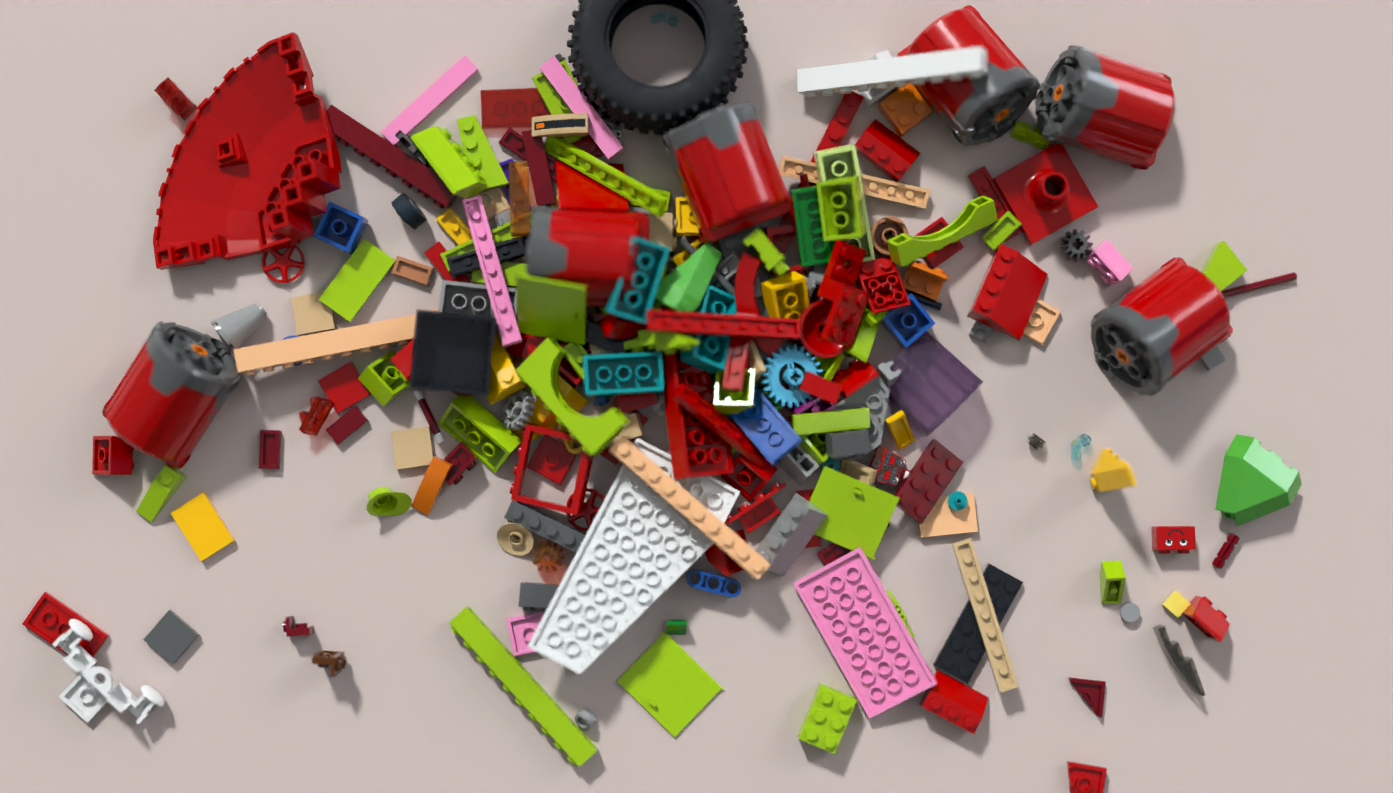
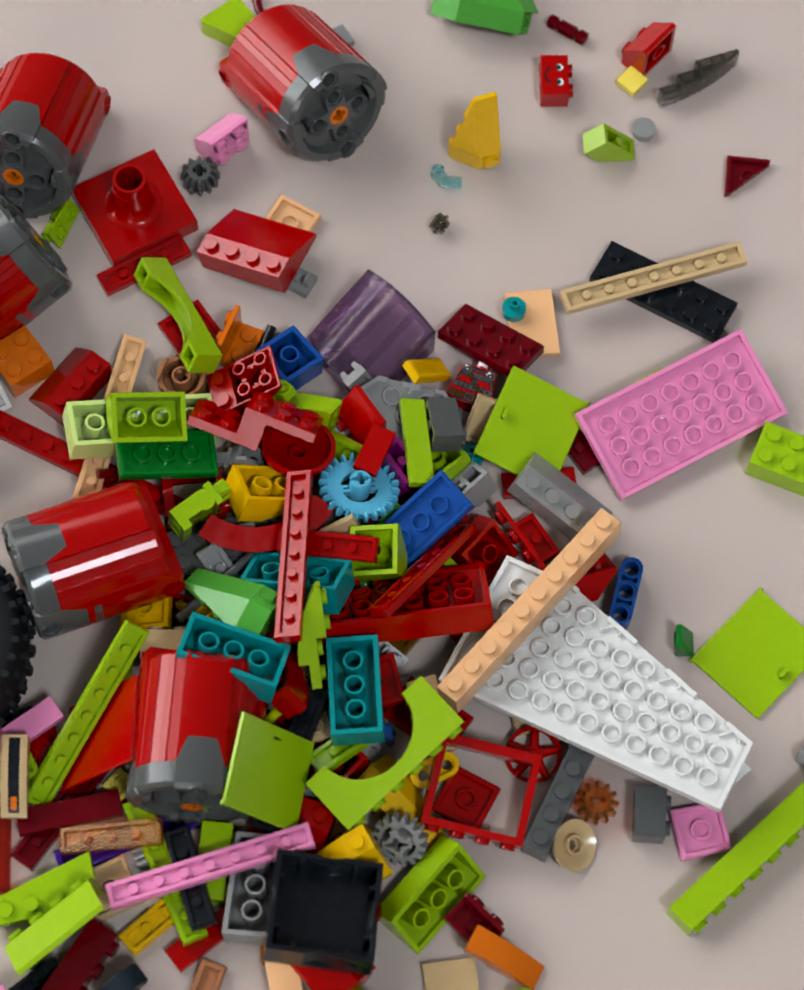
camera: 90 degrees left, 20 degrees down
dark red bar [413,391,445,444] -> none
red slope [919,670,989,734] -> none
lime tile [981,211,1022,251] -> none

